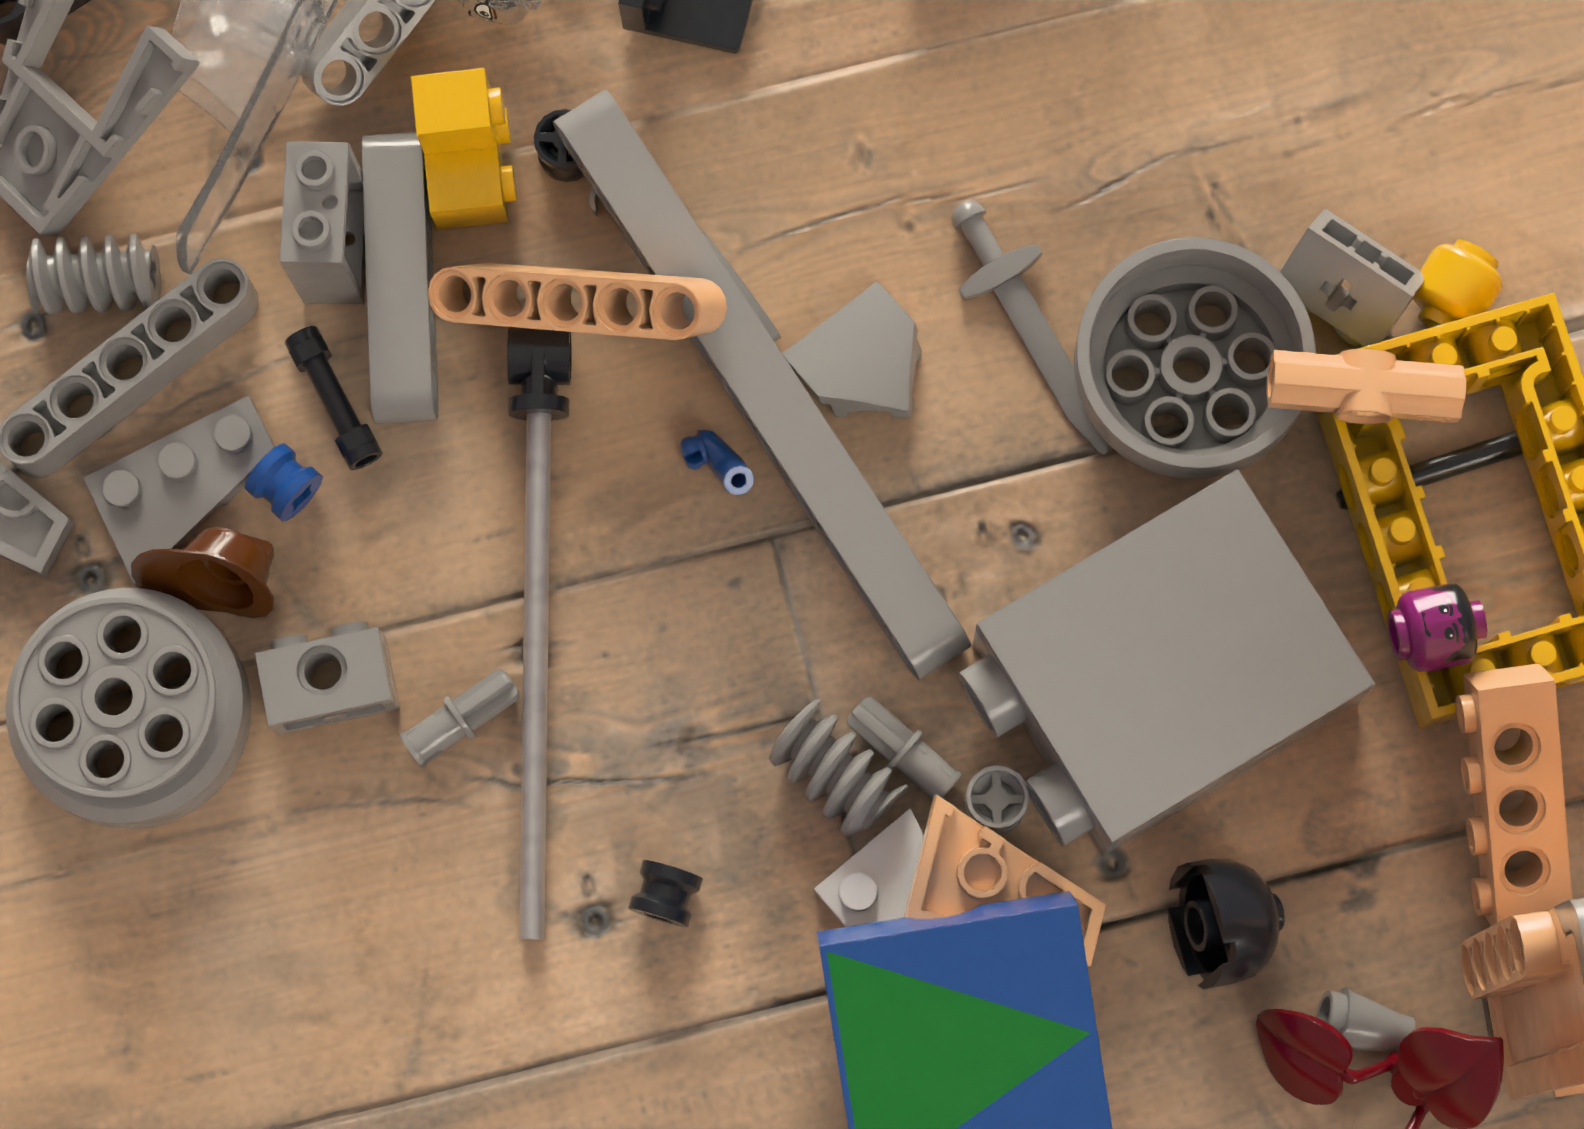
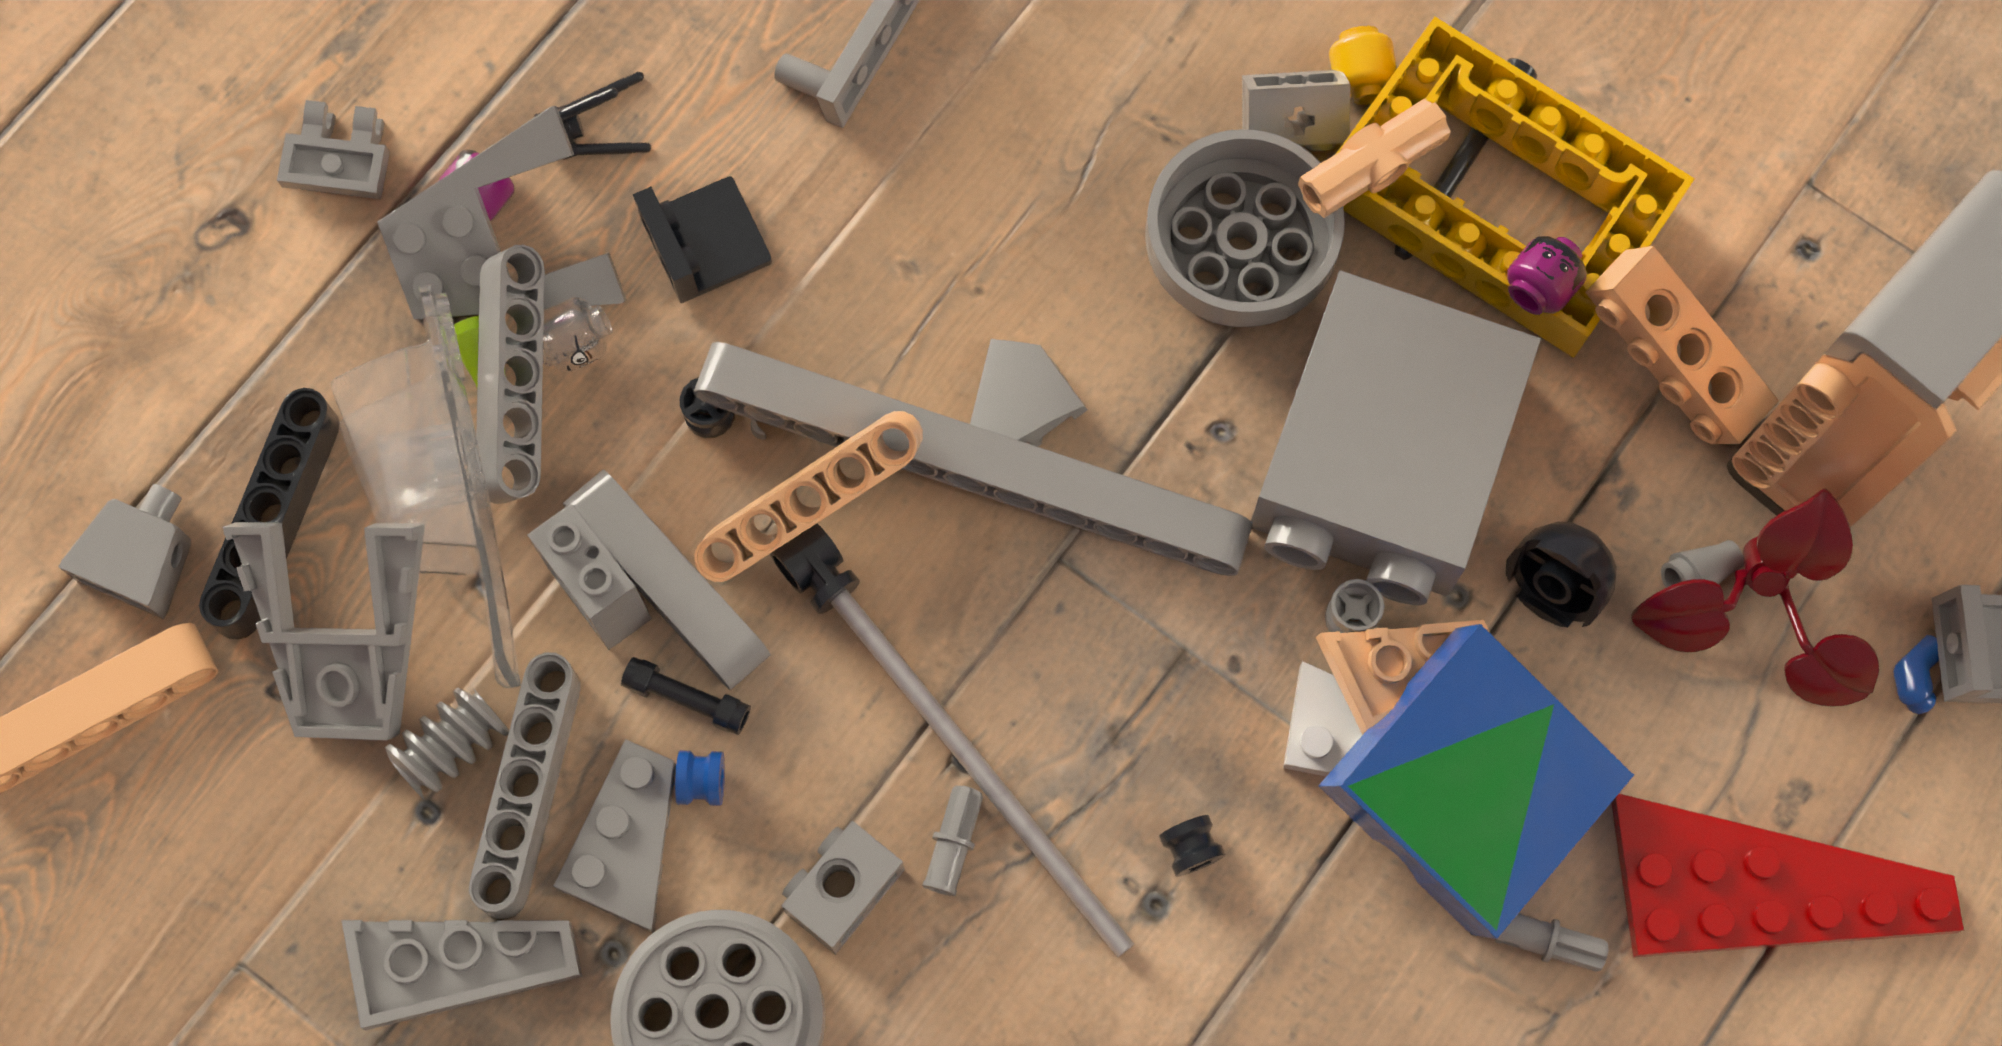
camera: 45 degrees left, 5 degrees down
reddish brown piece [131,526,274,618] -> none
yellow brick [411,68,517,230] -> none
blue arm [680,429,754,495] -> none
light grey piece [769,698,908,837] -> none
light grey axle [847,697,962,801] -> none
light grey sword [952,200,1109,455] -> none

